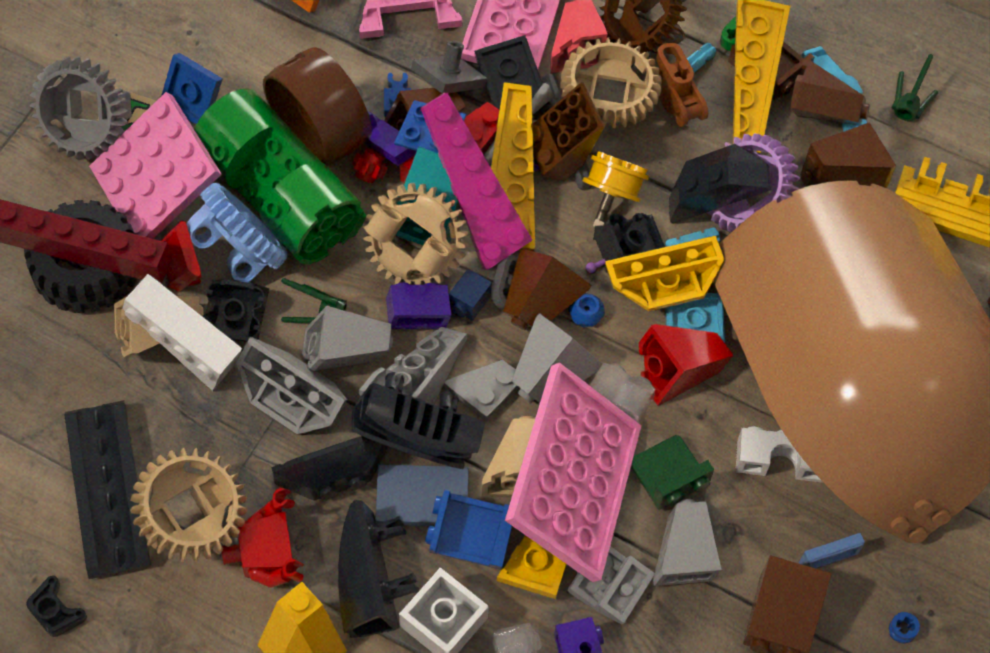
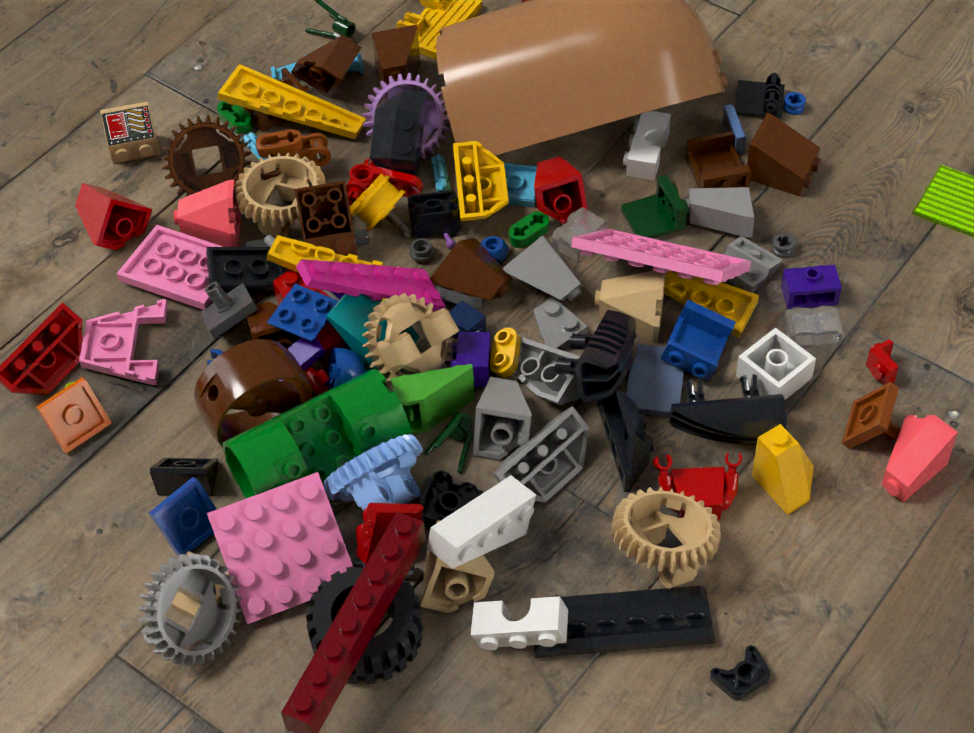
camera: 75 degrees left, 10 degrees down
none -> black slope [150,458,218,496]
none -> blue cylinder [326,348,369,391]
none -> red piece [346,159,424,206]
none -> bright green slope [391,364,475,435]
none -> dark grey plate [409,238,434,262]
none -> white arch [471,596,568,650]
none -> yellow plate [490,328,521,378]
none -> green beam [508,211,549,248]
none -> reddish brown panel [685,132,751,188]
none -> black hinge [735,73,785,118]
none -> dark grey bush [771,233,796,258]

